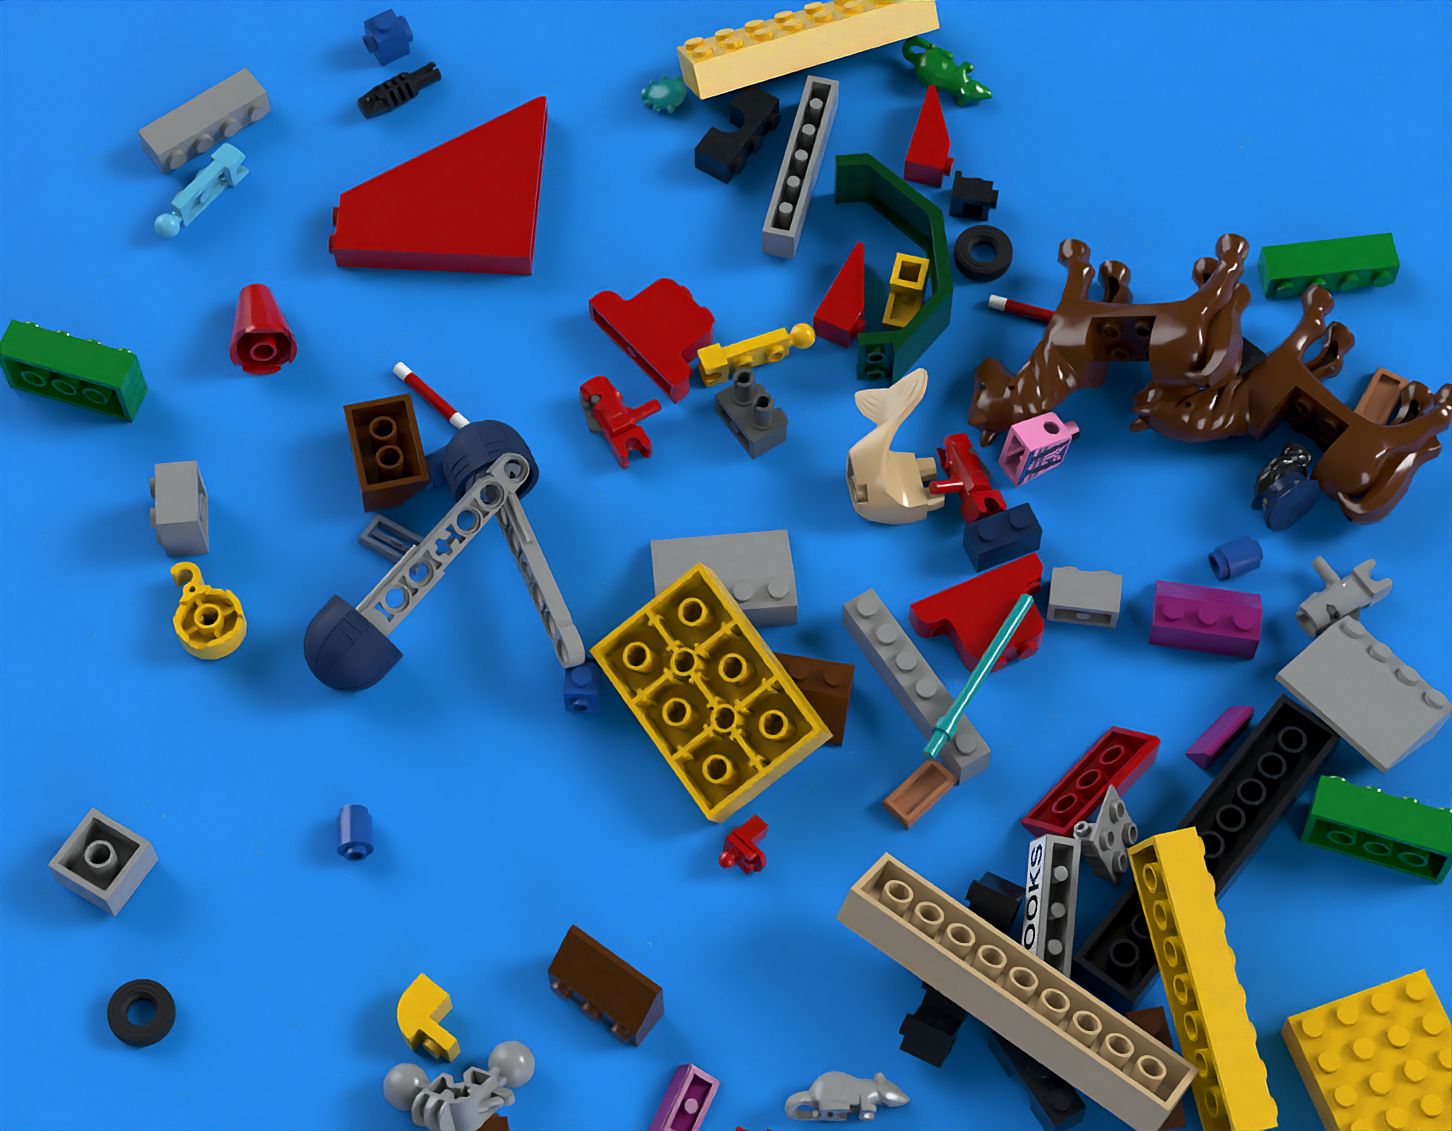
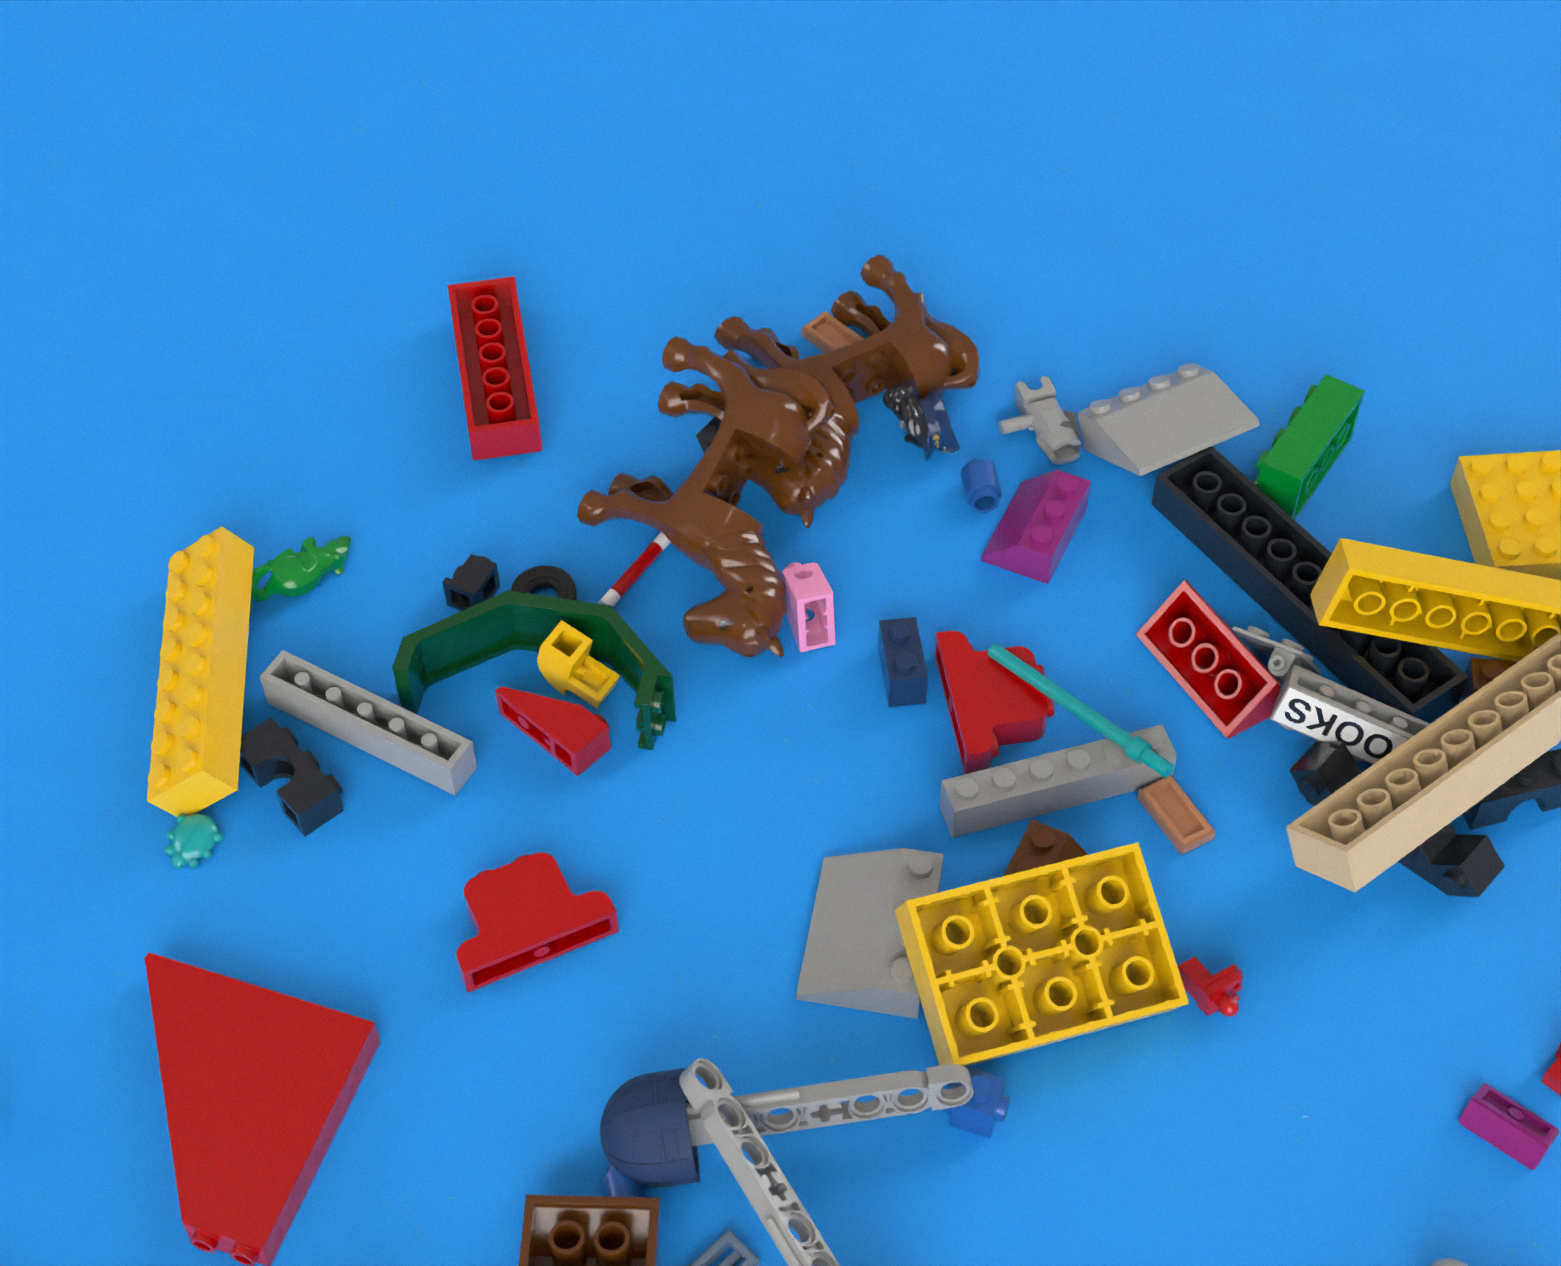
camera: 75 degrees left, 10 degrees down
black hinge [357,61,442,119] -> none
red bar [393,362,470,431] -> none
reddish brown slope [548,924,664,1047] -> none
red piece [579,376,662,469] -> none
yellow plate [697,323,816,387] -> none
dark grey brick [715,368,788,459] -> none
light grey animal [785,1071,910,1121] -> none
tan hips [846,368,945,526] -> none
red slope [904,85,955,188] -> none
red piece [929,433,1007,524] -> none
light grey brick [1046,566,1123,628] -> none
magenta slope [1185,705,1254,771] -> none
green brick [1257,233,1400,298] -> none
none -> red brick [447,276,542,461]

